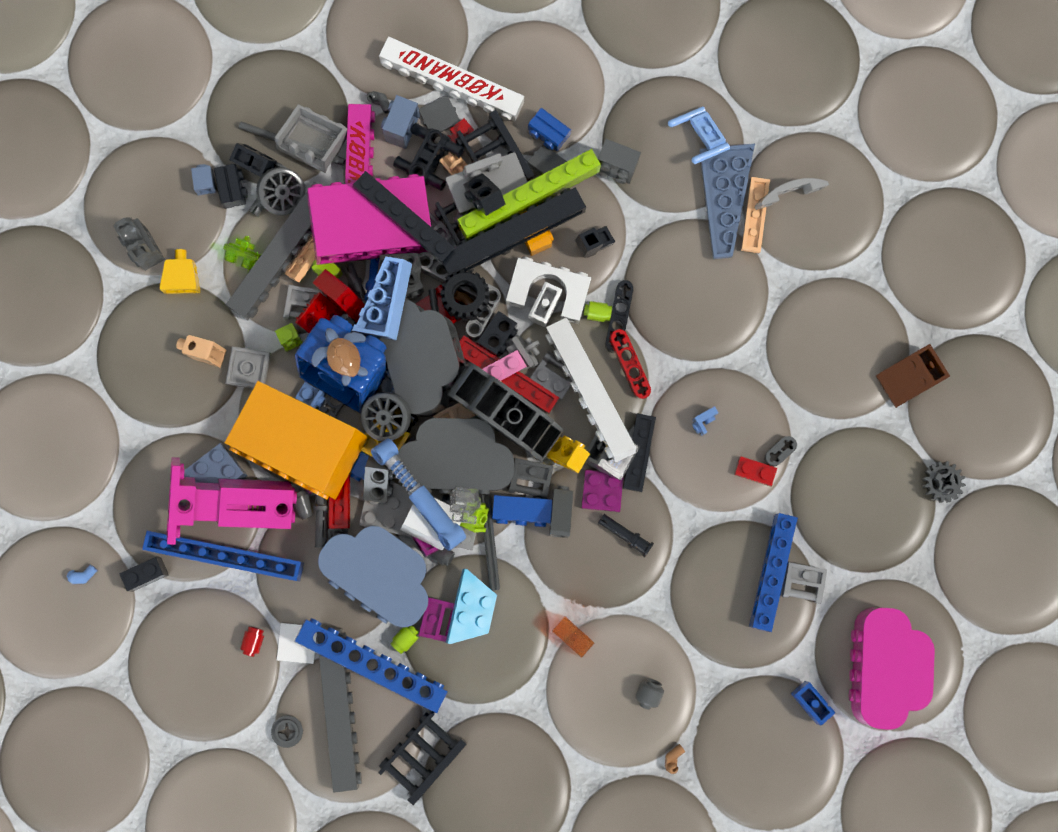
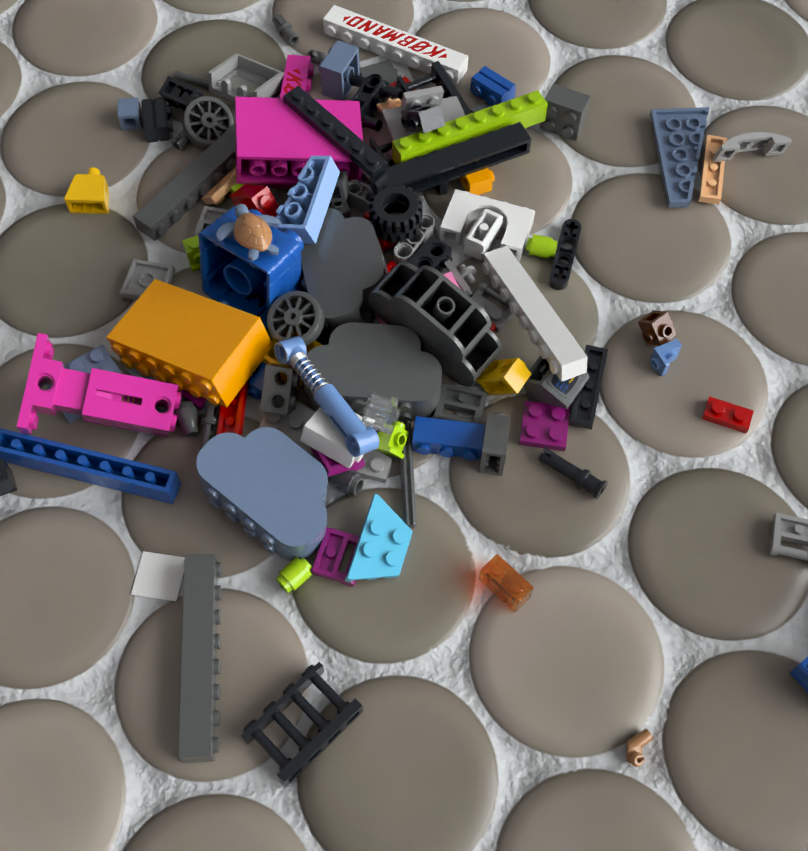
camera: 10 degrees right, 20 degrees down
dark grey brick [114,217,165,271] -> none
light nougat torso [176,335,227,368] -> none
clear neon green hips [223,236,261,270] -> none
red brick [240,626,264,657] -> none
dark grey gear [271,715,304,748] -> none
blue brick [294,618,448,713] -> none
black brick [575,226,615,258] -> none
red beam [609,329,651,399] -> none
dark grey head [636,678,664,710] -> none
light blue plate [668,106,730,164] -> none
blue brick [749,513,798,632] -> none
dark grey beam [764,436,797,467] -> none
none -> dark grey axle [272,14,299,46]
none -> reddish brown brick [638,310,677,346]

